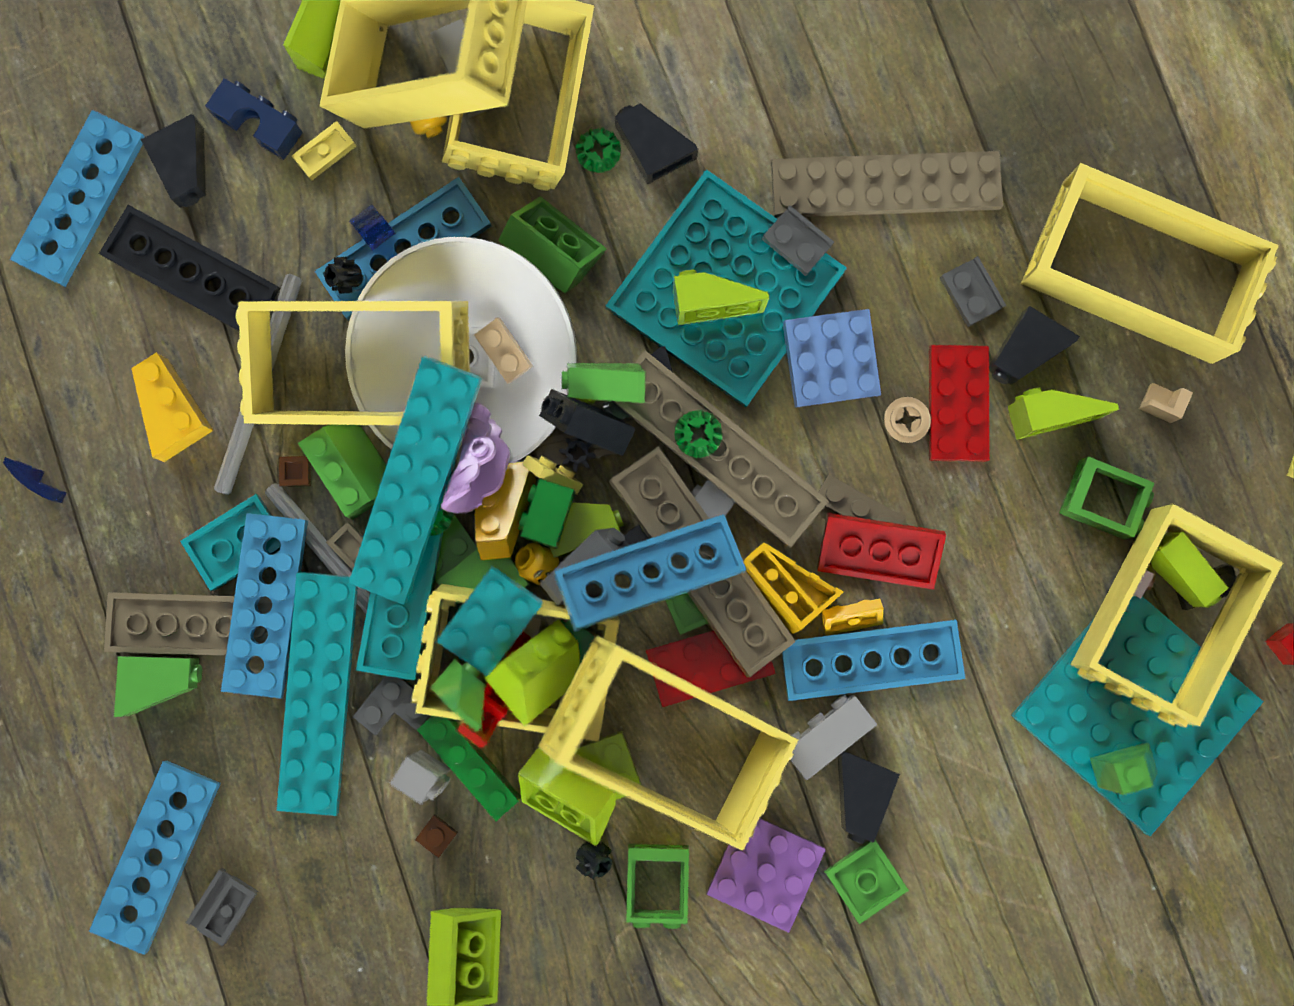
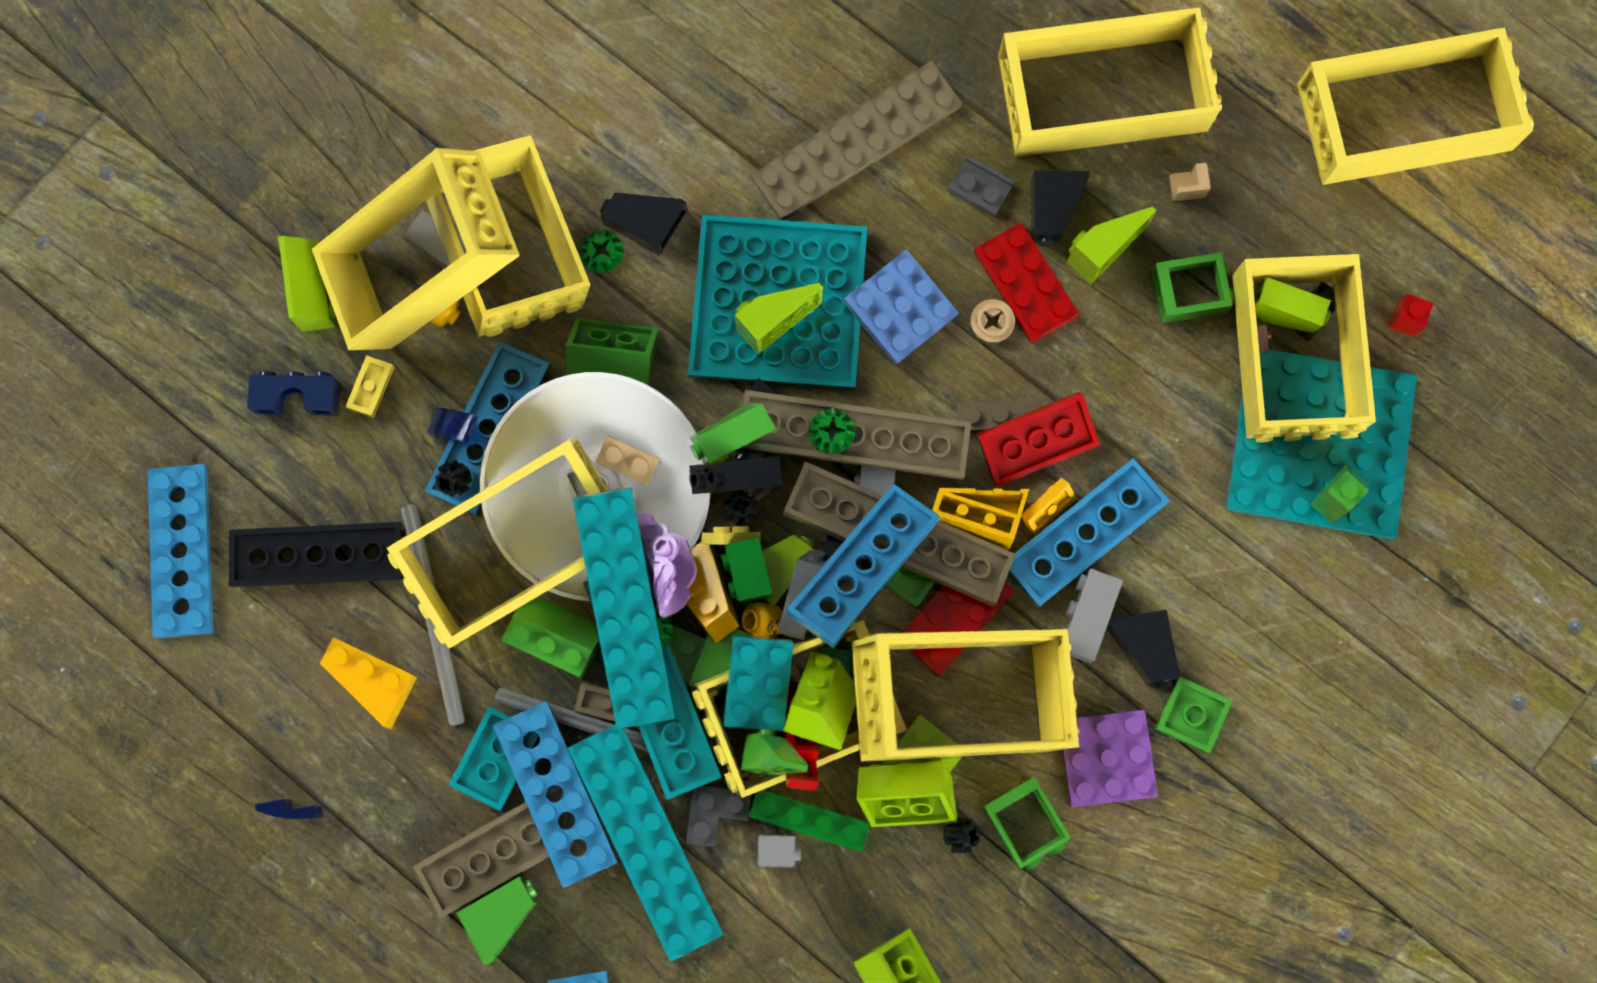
camera: 30 degrees left, 5 degrees down
black slope [140,113,206,208] -> none
reddish brown plate [279,456,311,487] -> none
reddish brown plate [415,814,458,858] -> none
dark grey plate [762,205,834,276] -> none

